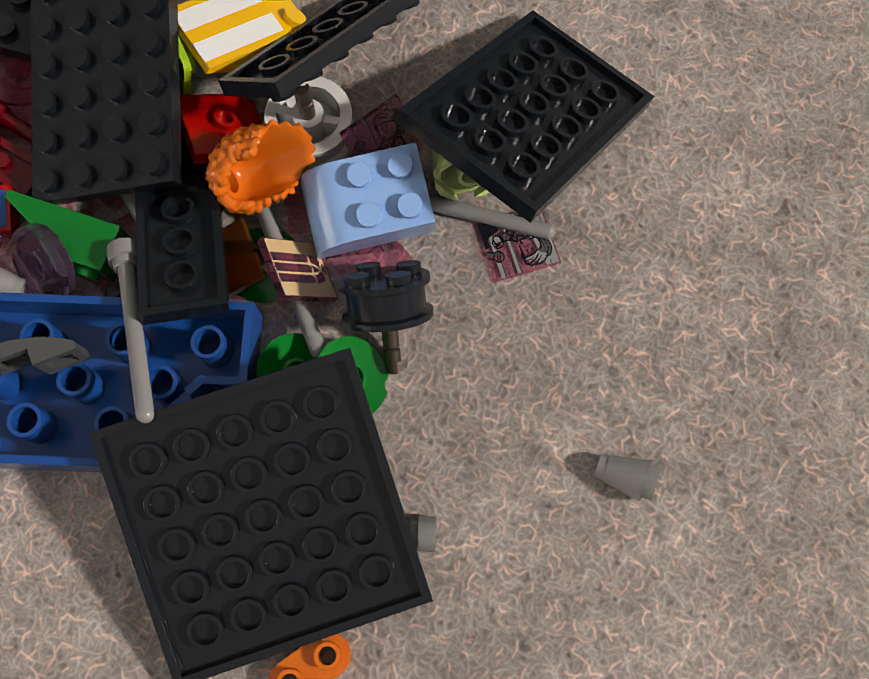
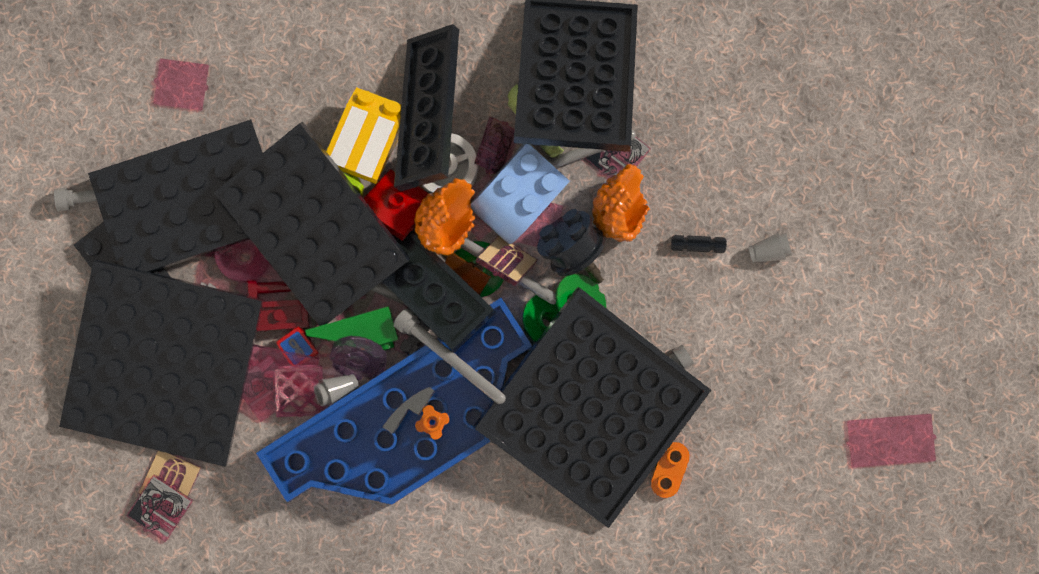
camera: 35 degrees left, 10 degrees up
none -> orange plate [415,405,450,439]
none -> orange piece [592,164,650,242]
none -> black axle [671,235,727,253]

